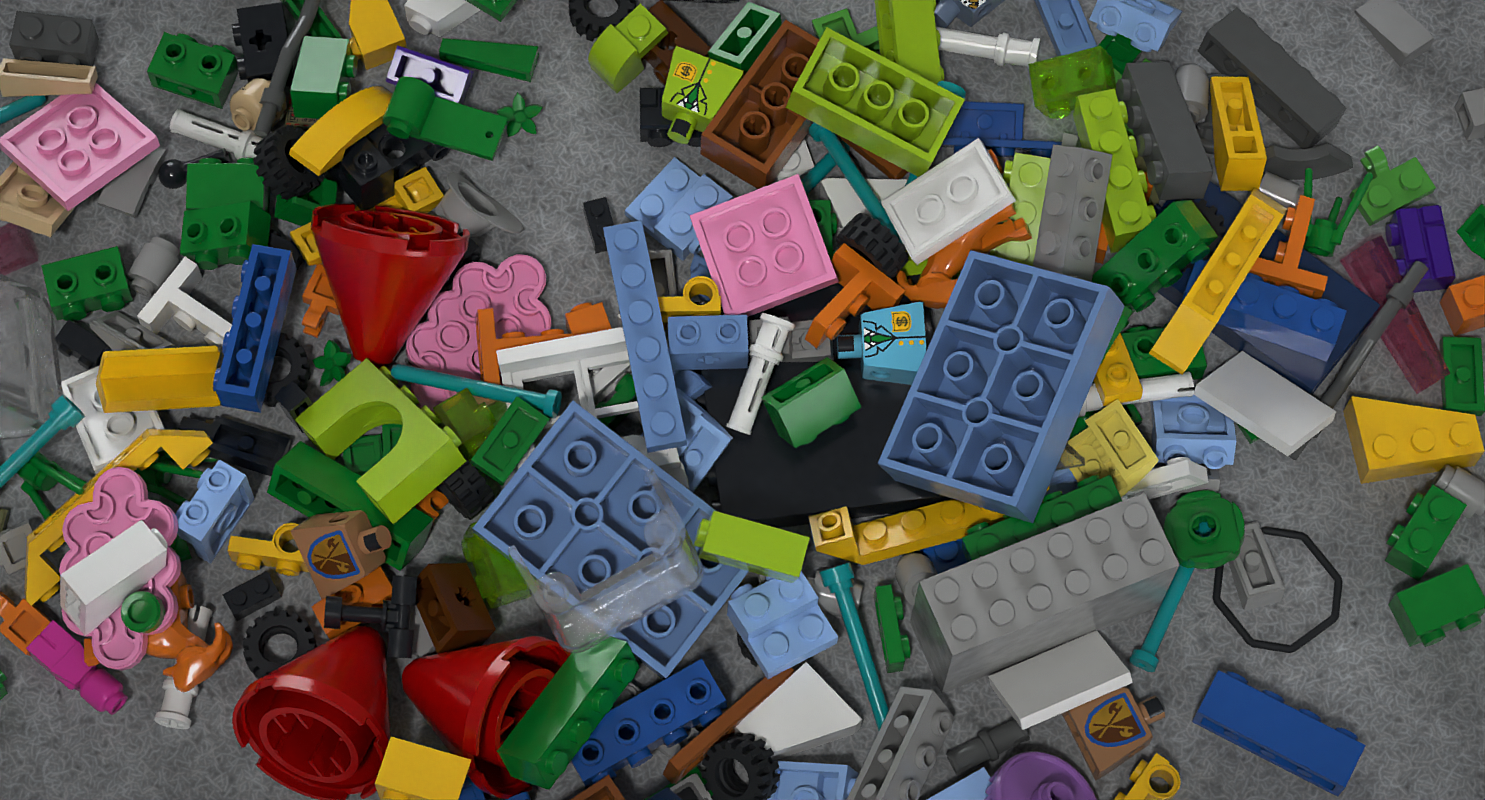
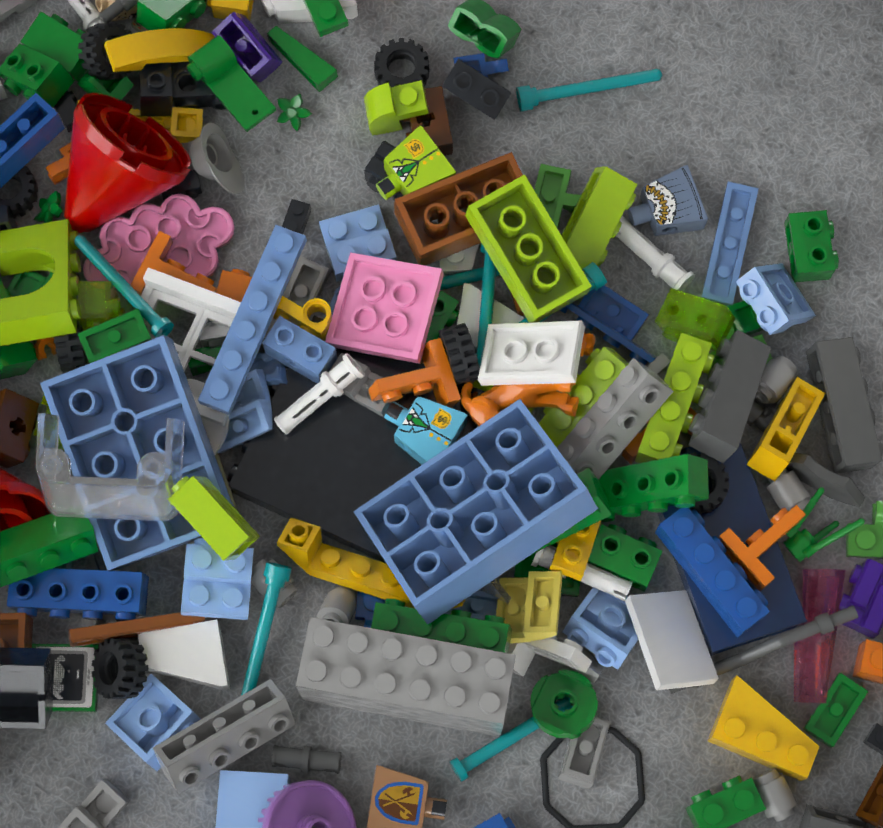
camera: 35 degrees right, 5 degrees up
black bar [158,148,230,189] -> none
green brick [708,1,782,75] -> none
green brick [761,357,861,448] -> none
green plate [873,584,910,673] -> none
white tile [988,630,1133,730] -> none
yellow slope [1149,188,1287,375] -> none

